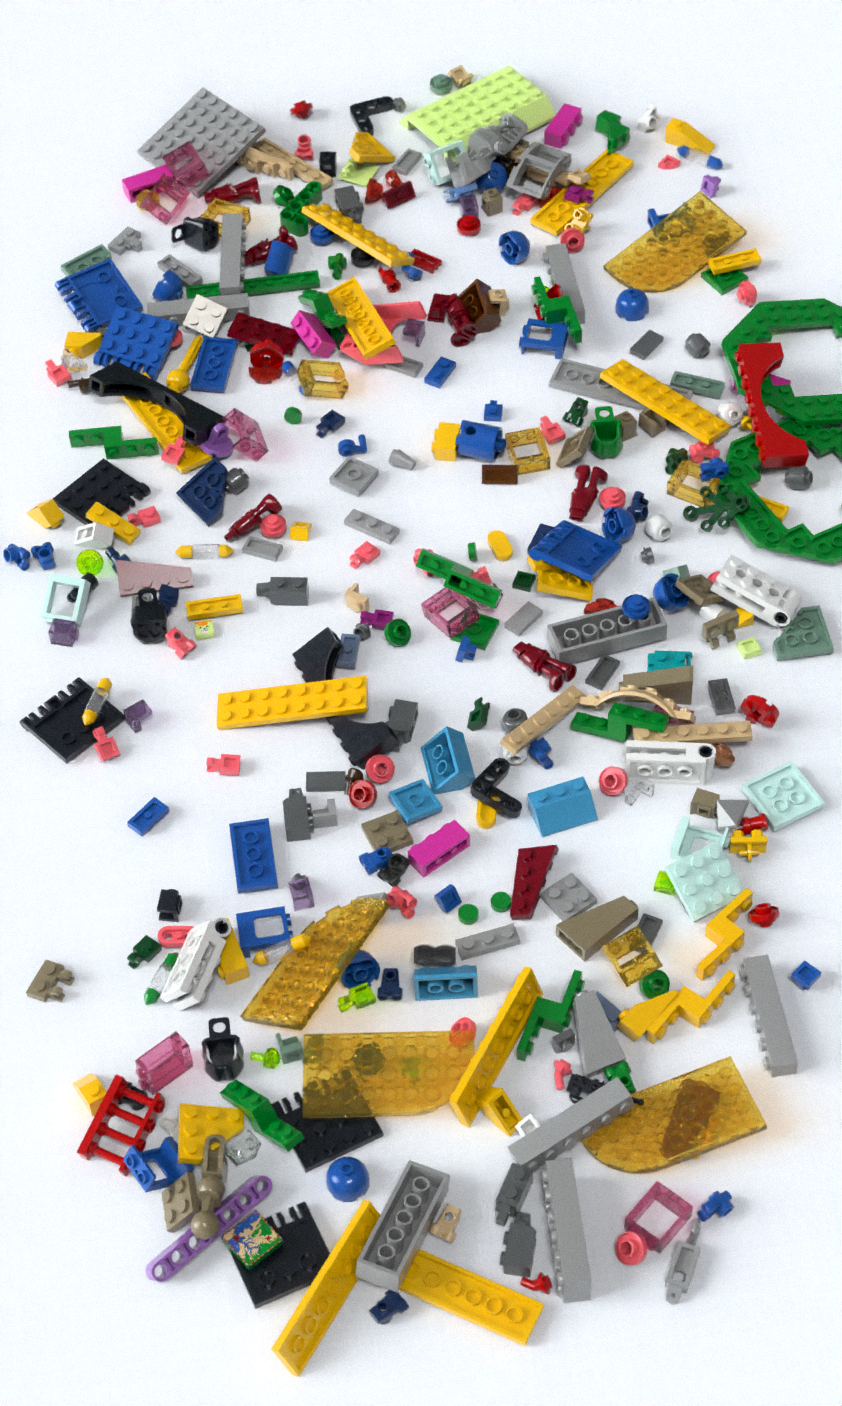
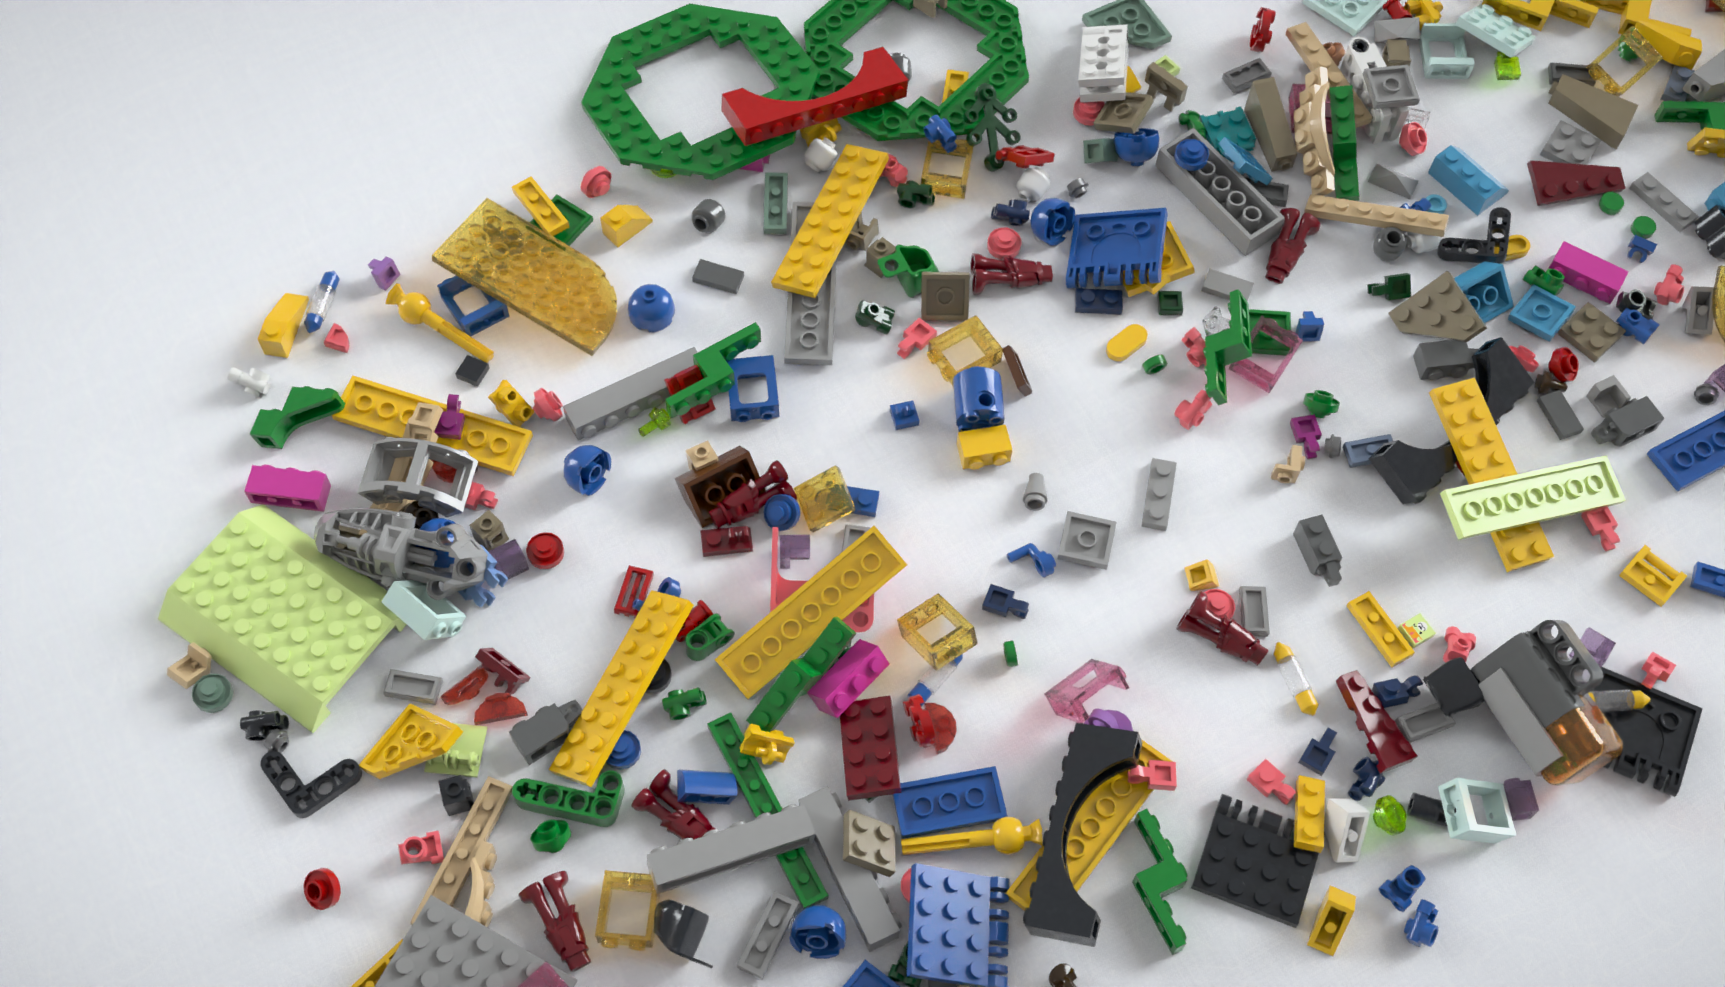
camera: 115 degrees left, 10 degrees up
dark blue plate [176,457,228,527] -> none
dark grey head [225,468,249,494] -> none
coral plate [349,541,380,569] -> none
clear red plate [584,598,618,614] -> none
none -> black plate [240,710,289,741]
none -> yellow piece [385,283,494,363]
none -> black tile [455,355,490,387]
none -> yellow slope [600,205,653,248]
none -> green piece [686,613,735,661]
none -> yellow hips [739,724,795,766]
none -> blue plate [763,494,800,531]
none -> clear yellow plate [794,465,856,533]
none -> red plate [996,145,1055,168]
none -> green arm [1178,110,1207,140]
none -> dark azure plate [1219,137,1273,185]
none -> dark blue plate [1298,727,1337,776]
none -> light grey plate [1363,65,1420,109]
none -> light grey slope [1368,164,1419,199]
none -> dark tan plate [1388,271,1487,342]
none -> medium azure tile [1426,194,1447,214]
none -> yellowish green plate [1440,455,1626,540]
none -> piece [1471,620,1624,786]
none -> green plate [1523,265,1565,296]
none -> yellow plate [1619,545,1687,607]

